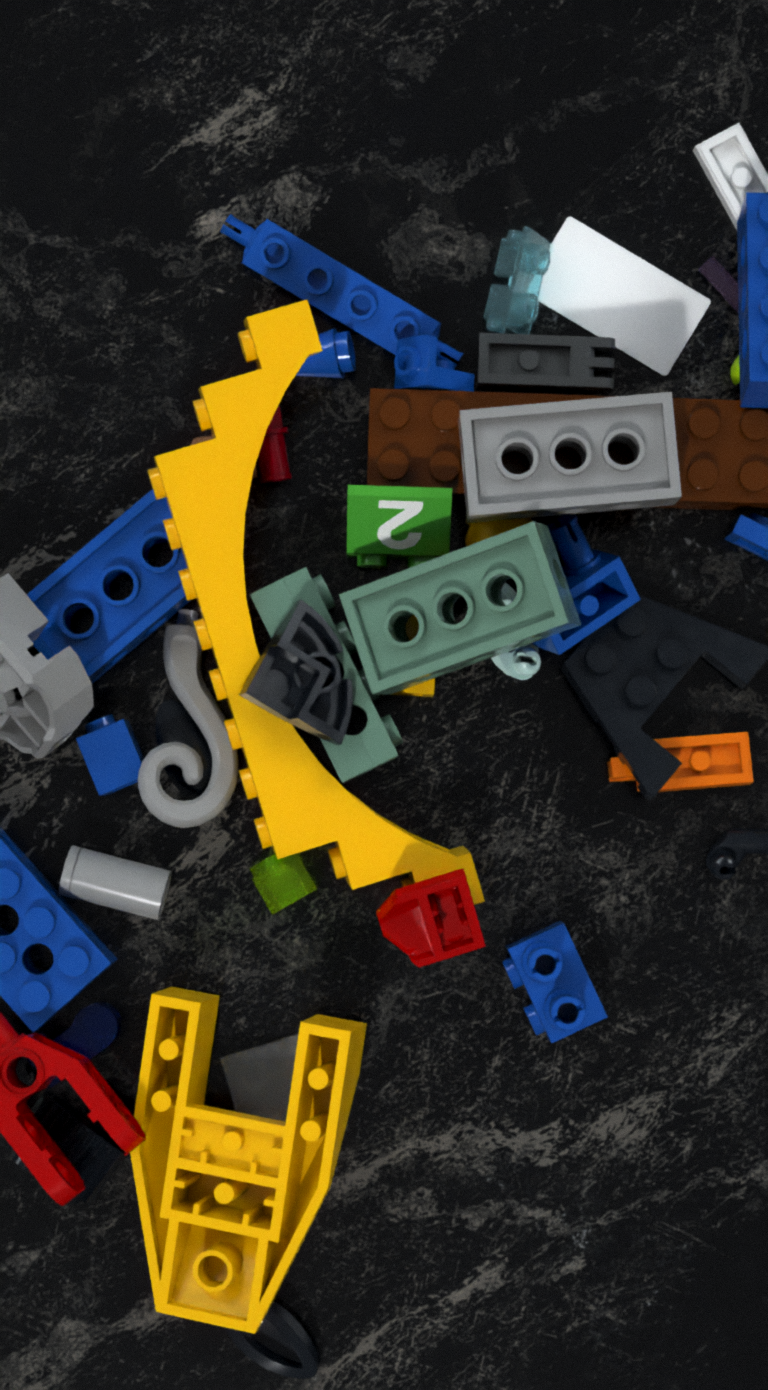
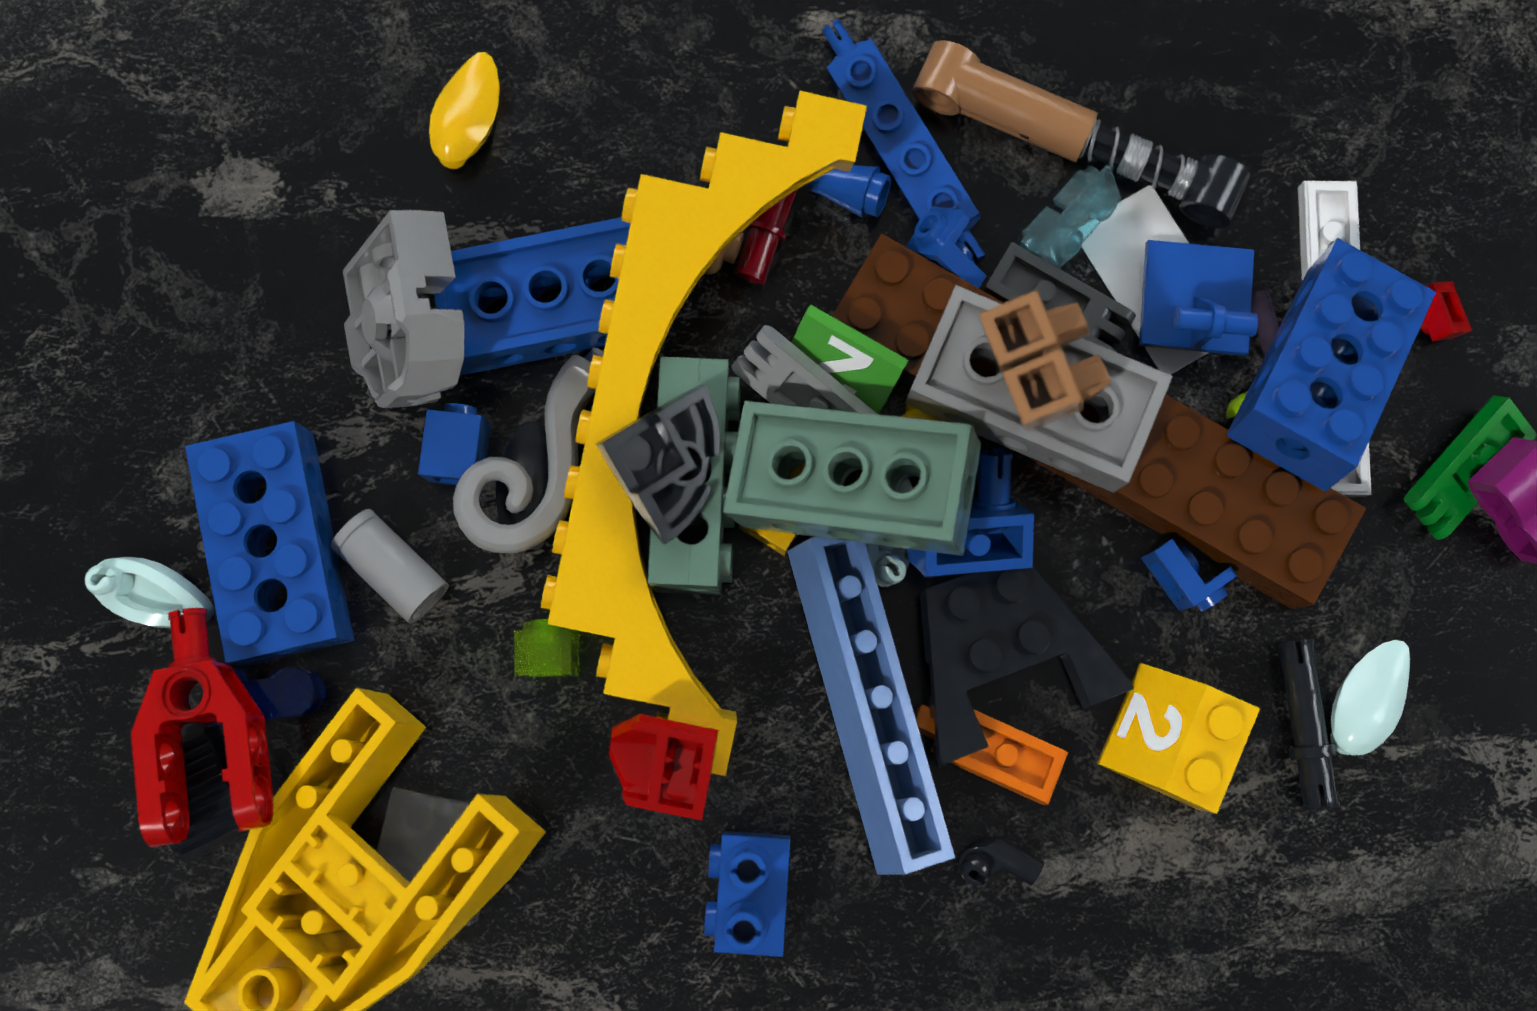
camera: 30 degrees right, 5 degrees down
none -> light grey hinge [732,325,878,415]
none -> medium blue brick [787,537,955,875]
none -> piece [912,40,1250,228]
none -> medium nougat hips [978,290,1111,431]
none -> blue plate [1139,240,1258,356]

